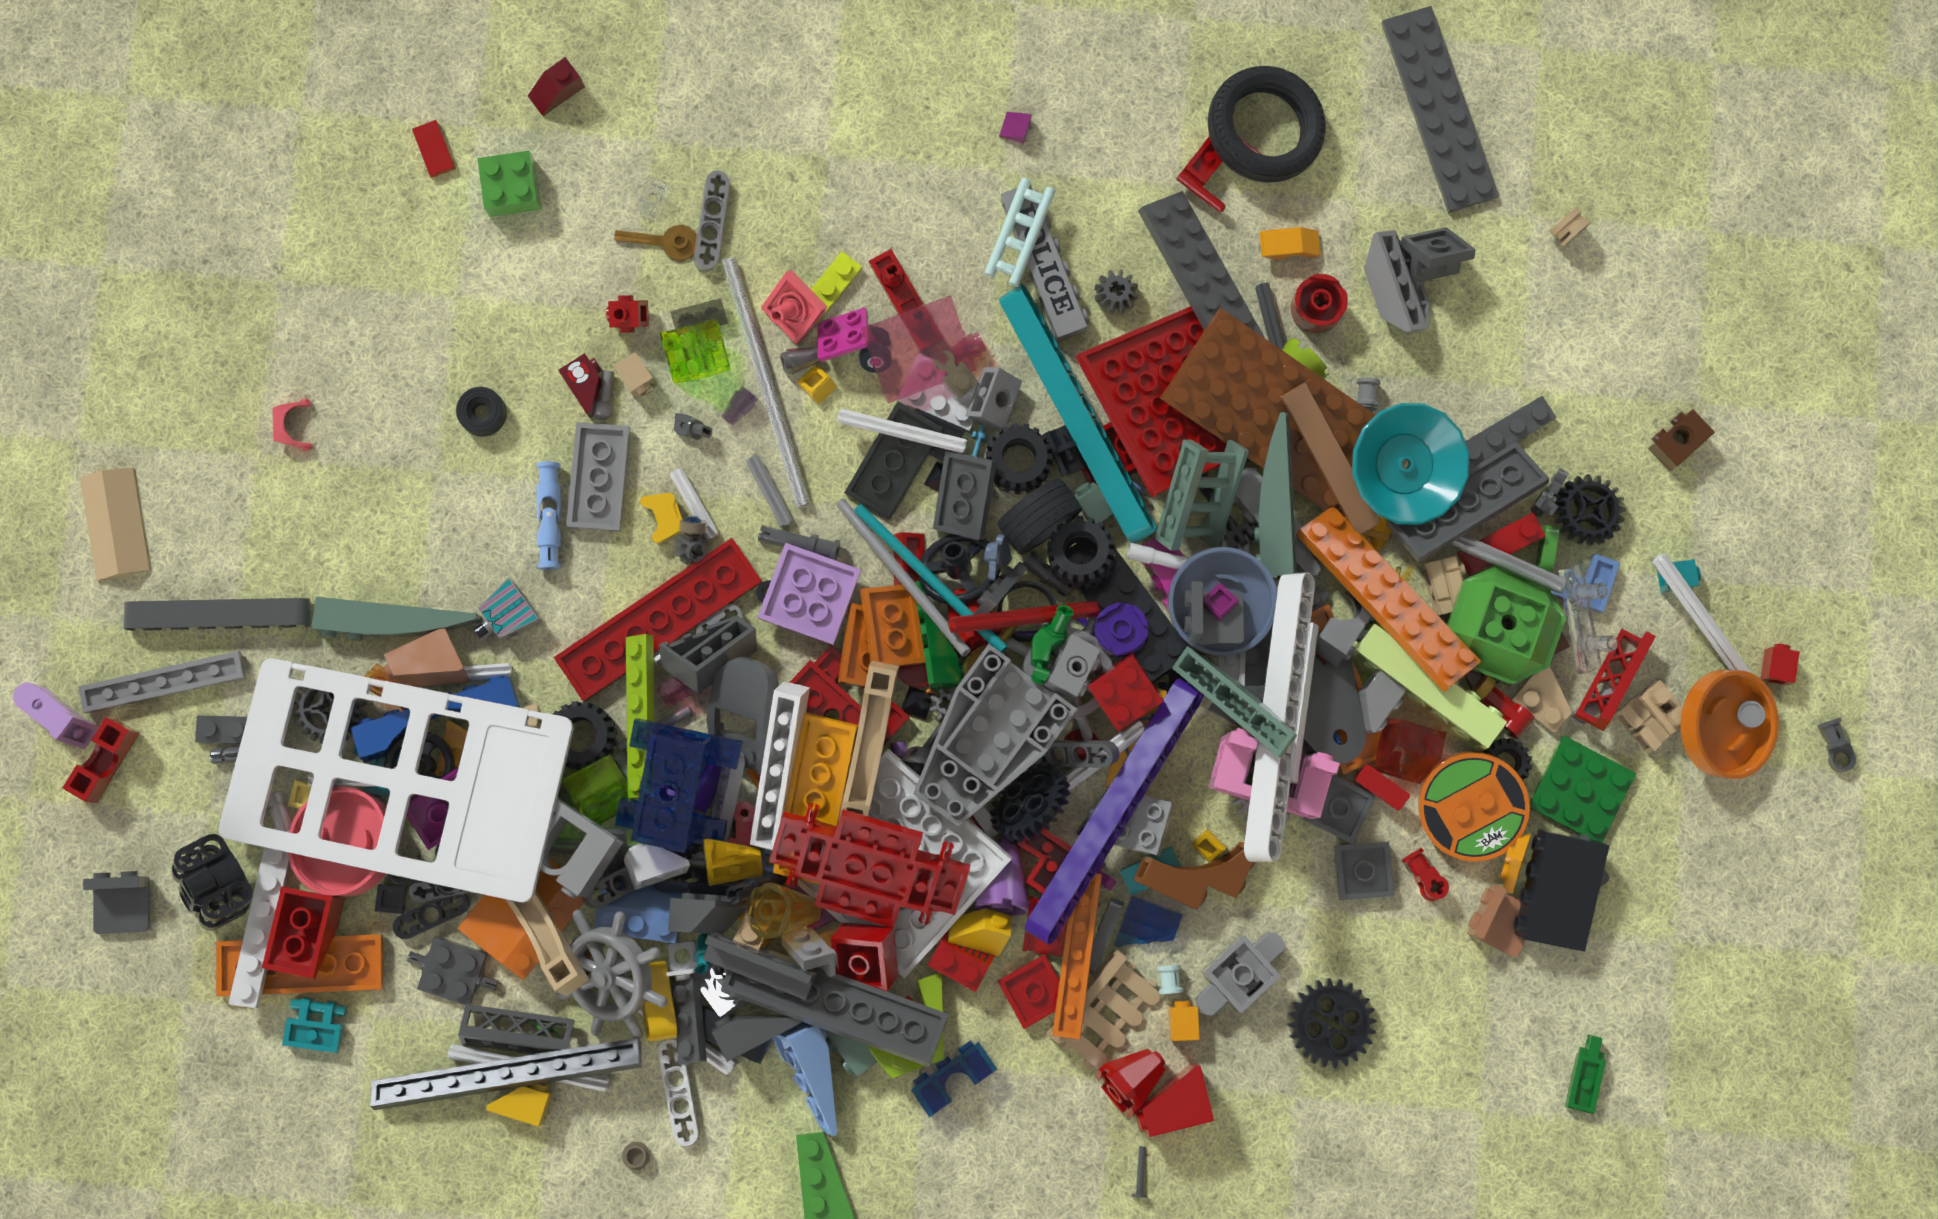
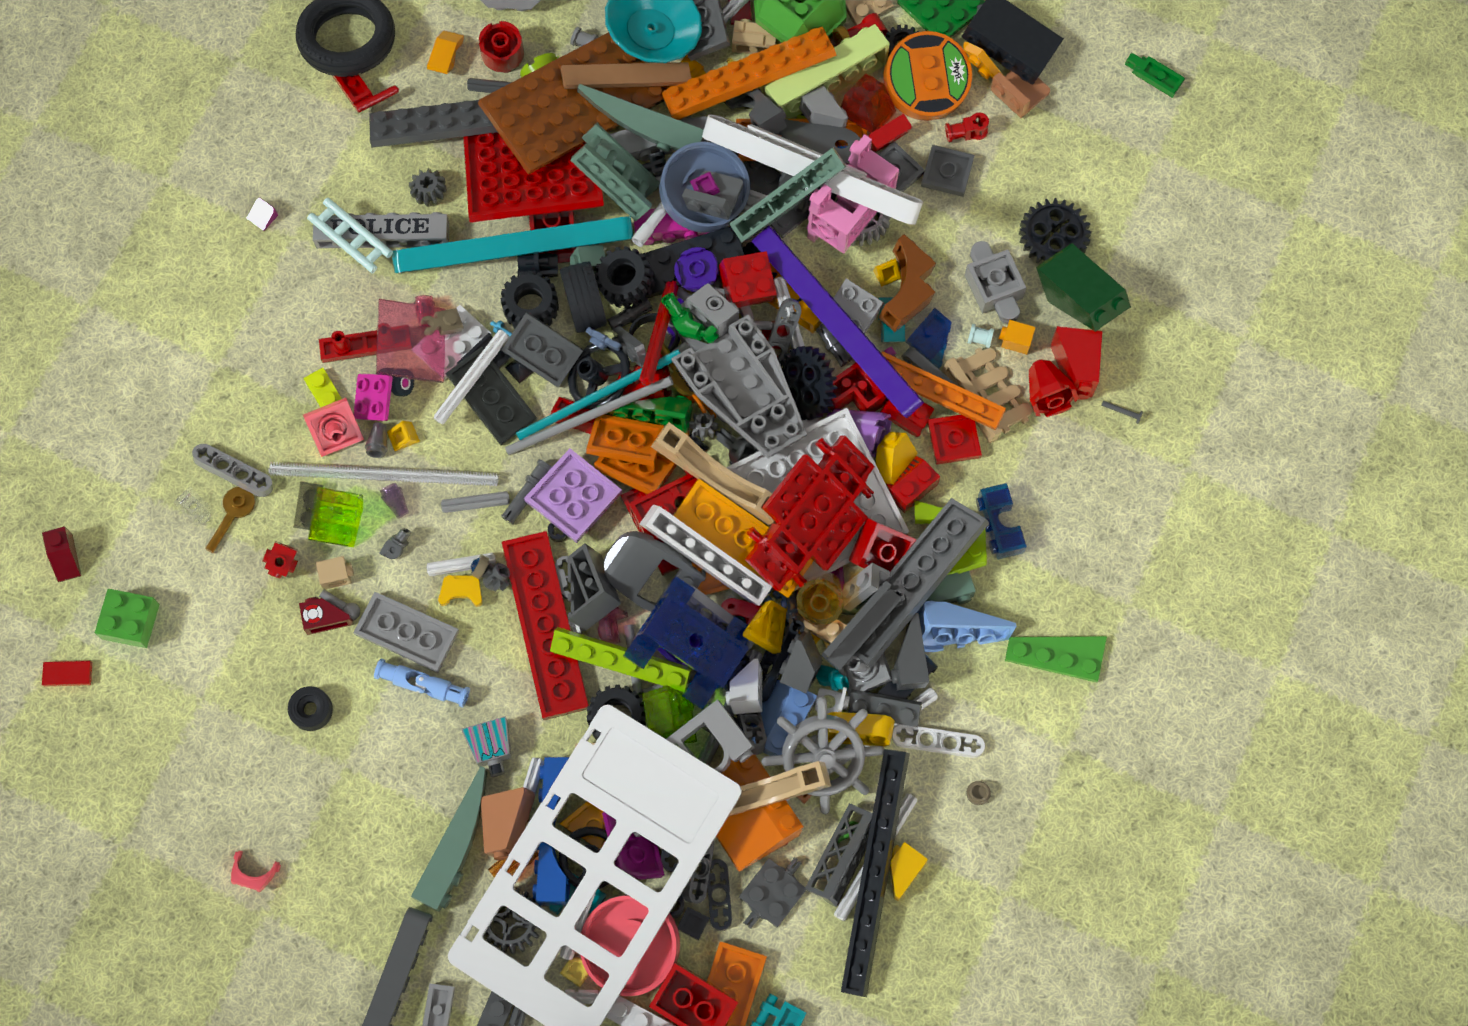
camera: 65 degrees left, 10 degrees down
light grey brick [965,367,1022,429] -> none
none -> dark green slope [1036,243,1131,332]

